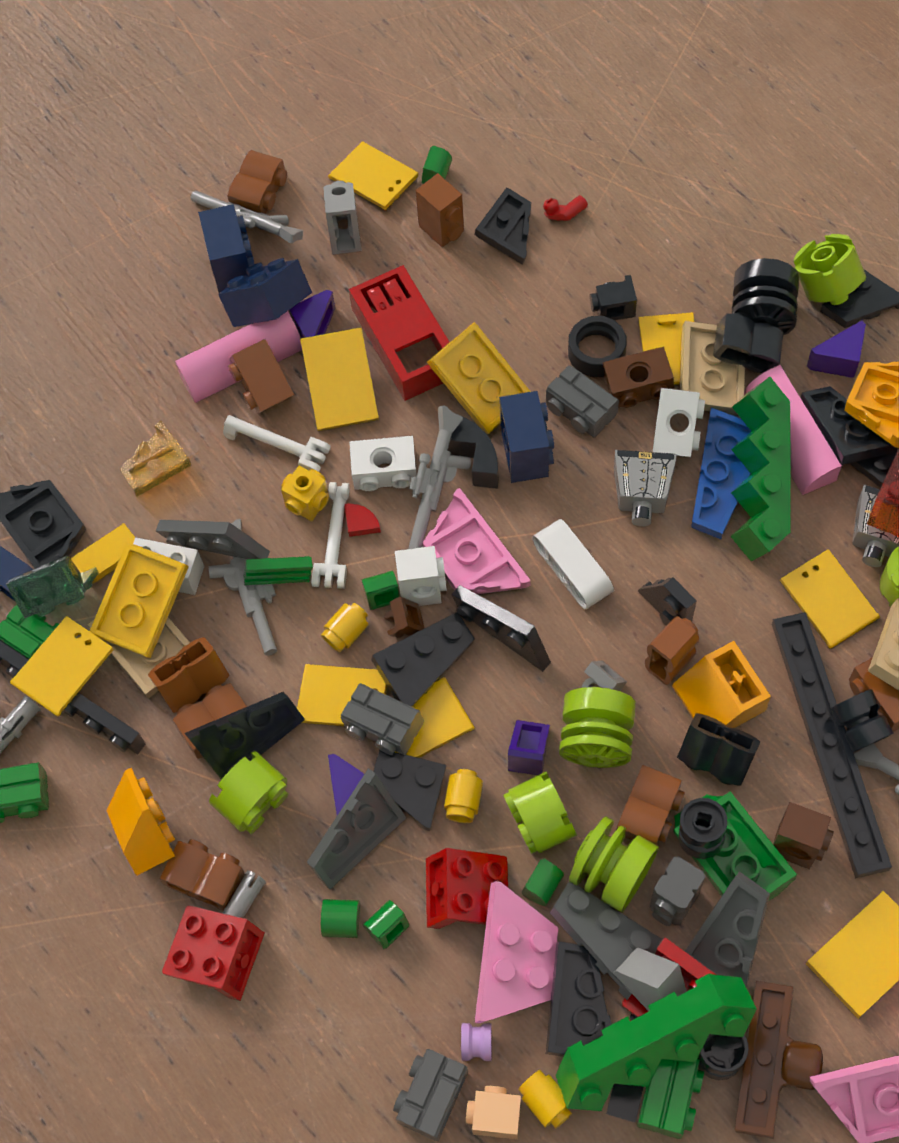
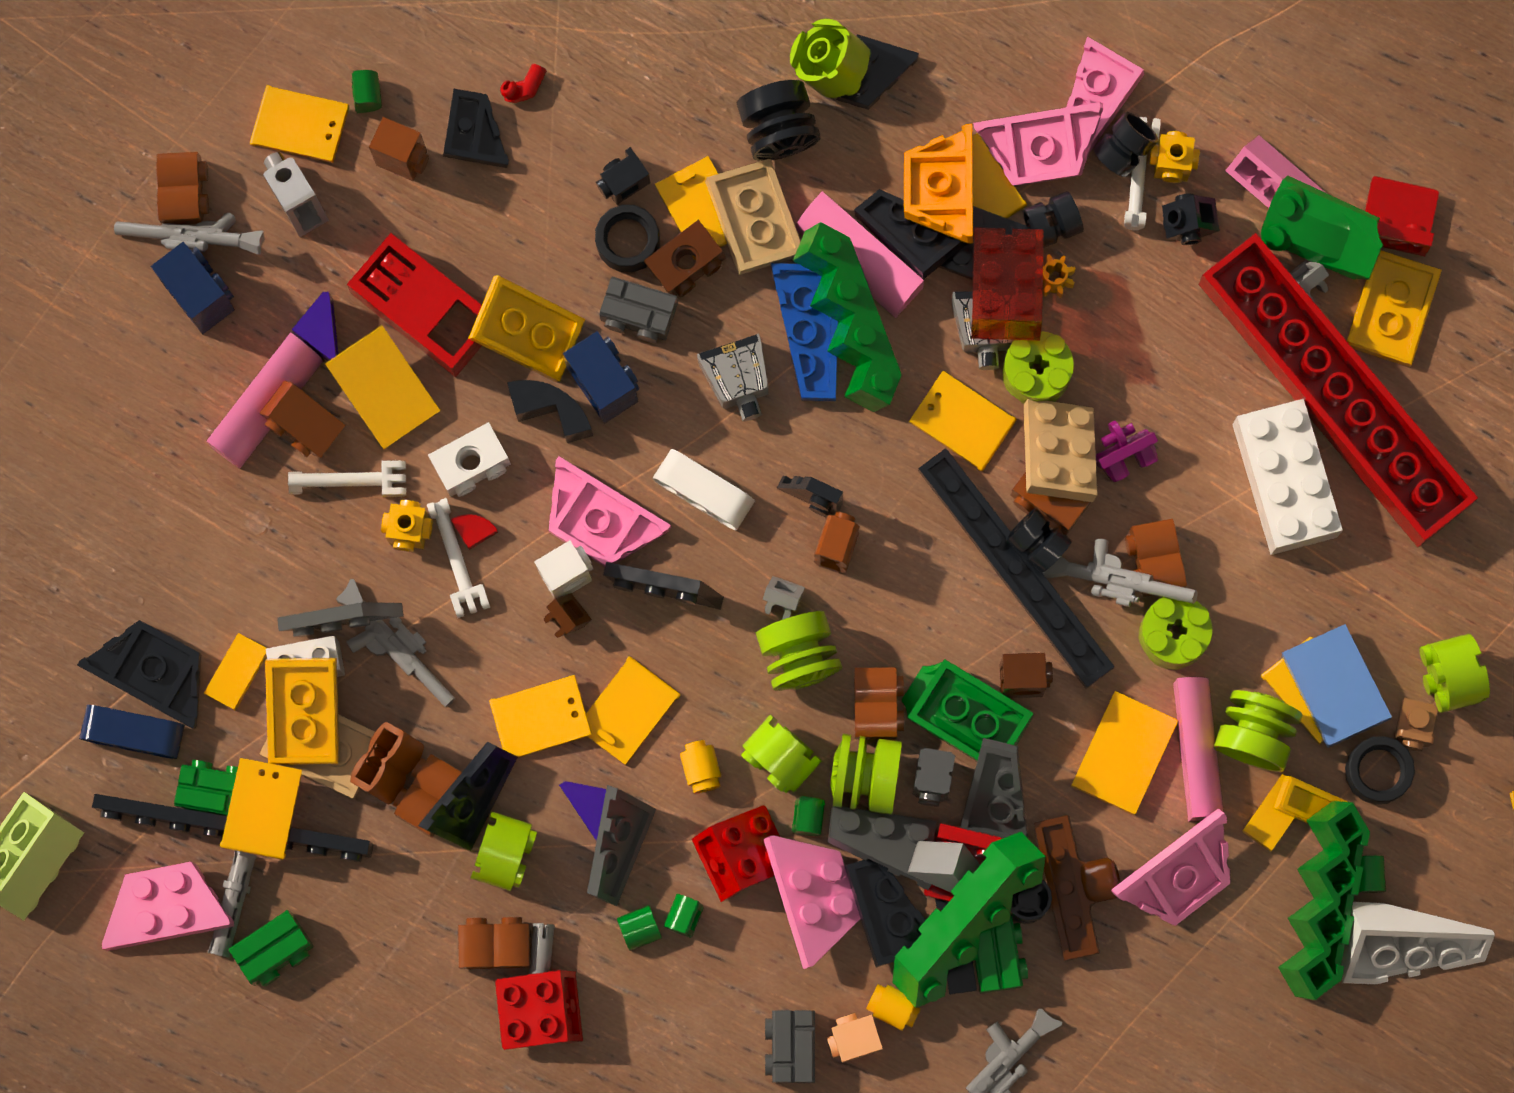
camera: 25 degrees left, 15 degrees up
clear green bracket [6,555,99,618] -> none
light orange slope [106,767,175,876] -> none
clear yellow wing [120,420,192,497] -> none
dark blue brick [218,258,312,327] -> none
green tile [243,556,313,585] -> none
yellow brick [321,603,369,652] -> none
dark grey brick [341,683,424,755] -> none
green brick [361,570,400,610] -> none
black wing [371,612,475,707] -> none
black wing [373,750,446,831] -> none
light grey piece [408,405,471,549] -> none
lavender wheel [461,1023,492,1061] -> none
dark purple slope [508,720,550,775] -> none
white brick [653,388,705,457] -> none
light orange slope [672,641,771,728] -> none
black brick [677,713,760,786] -> none
black wheel [678,798,727,859] -> none
black brick [713,313,784,373] -> none
dark purple slope [807,321,866,378] -> none

